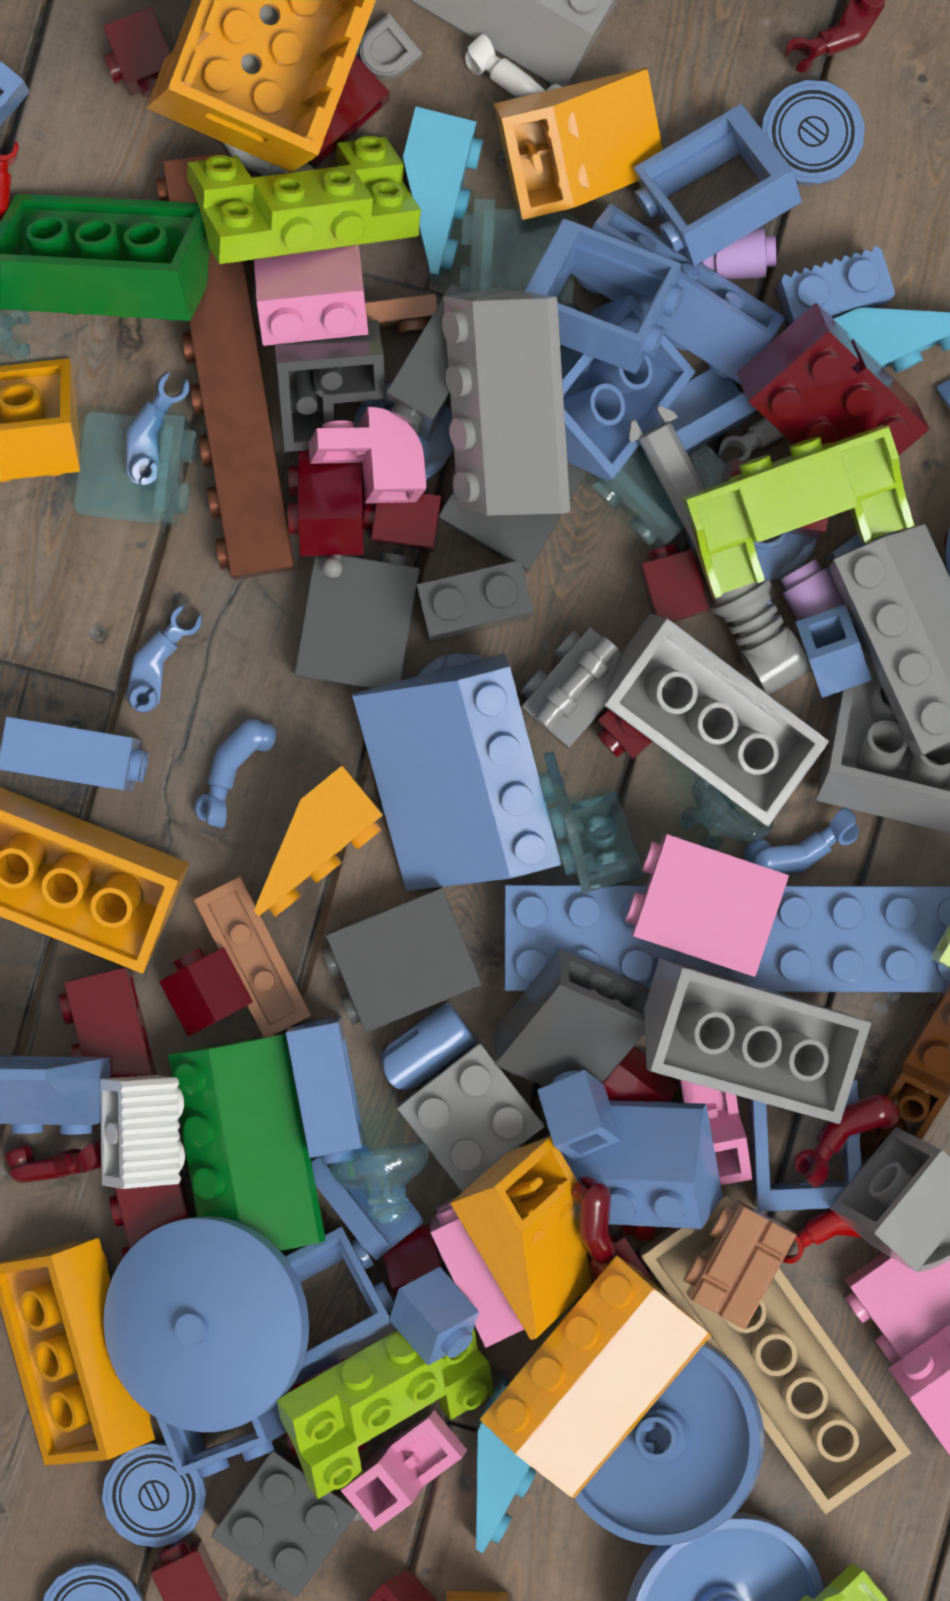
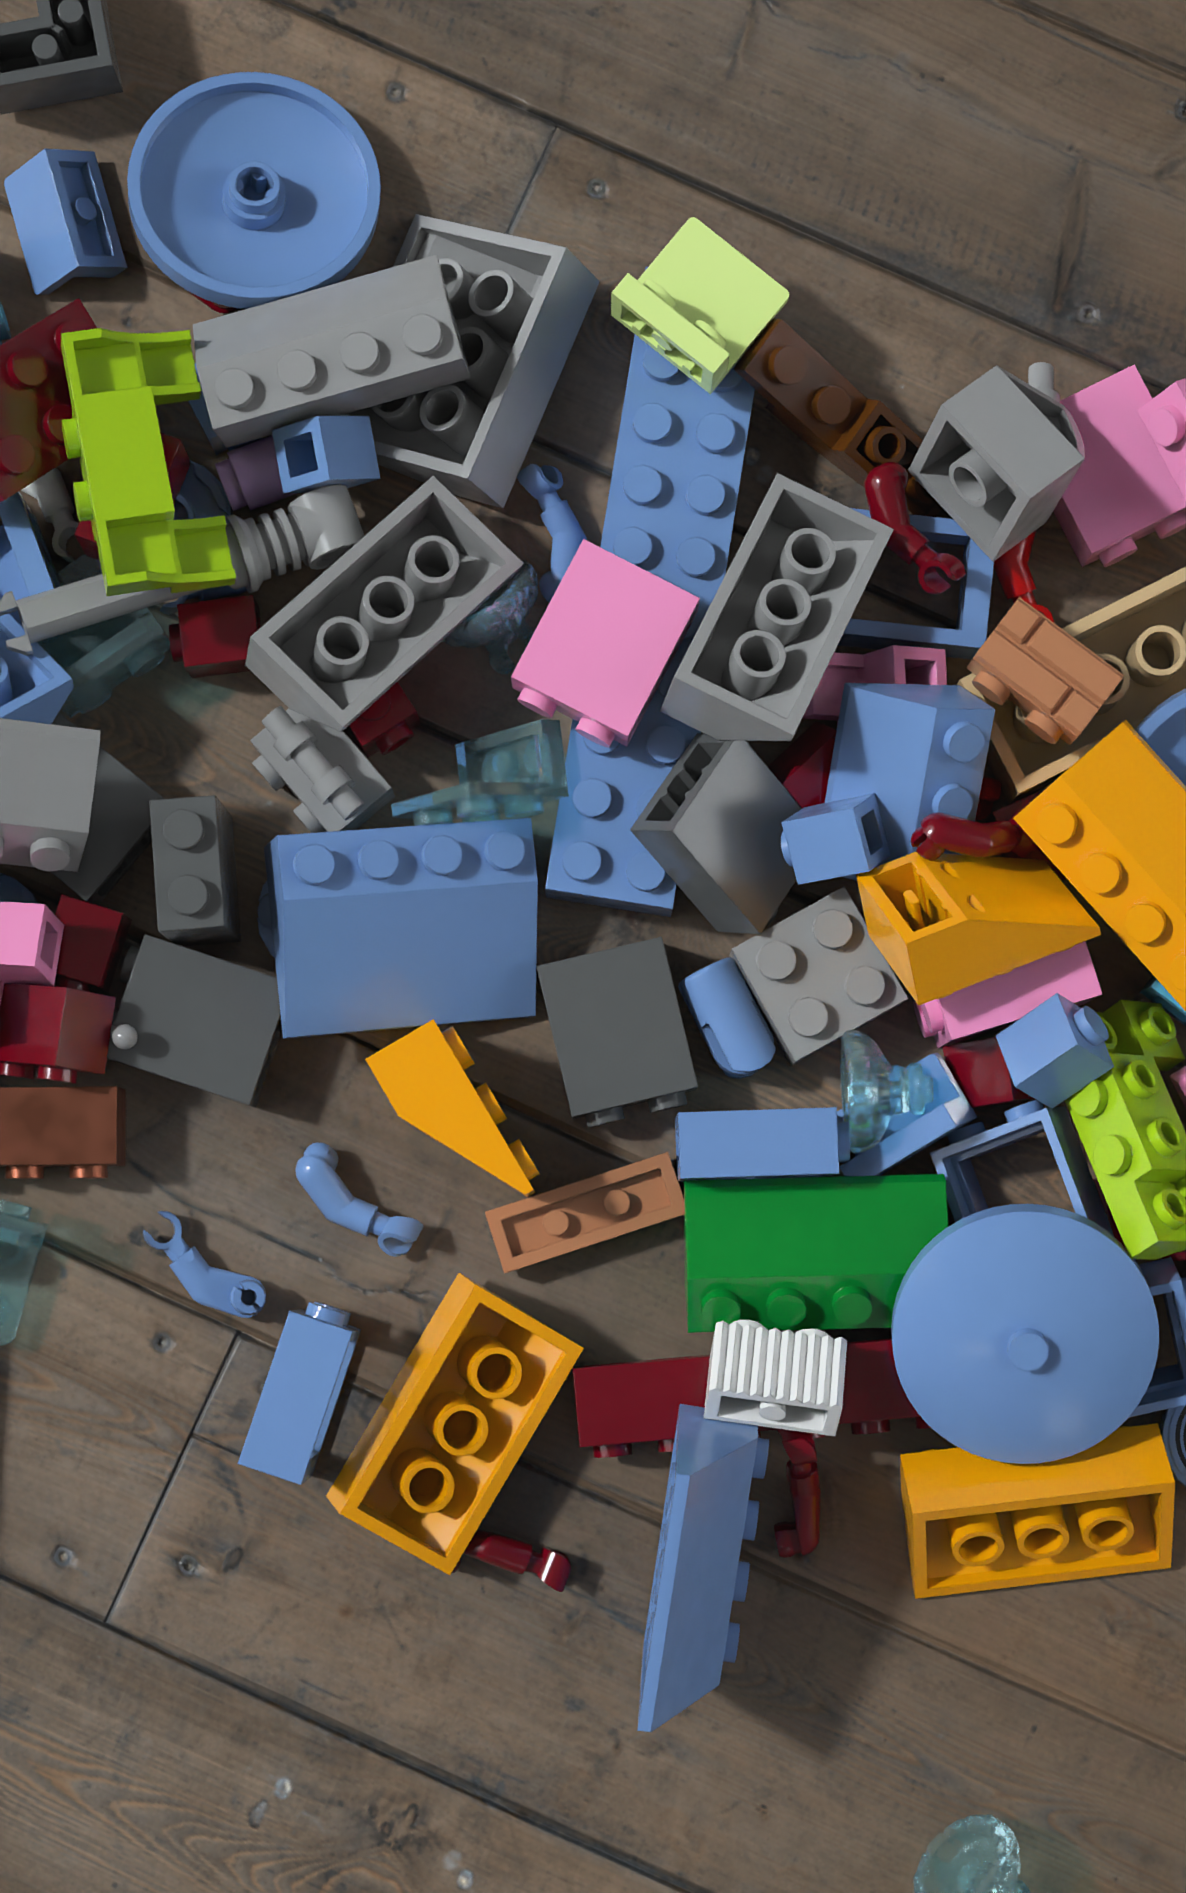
camera: 85 degrees left, 5 degrees down
dark red brick [159,947,253,1037] -> none

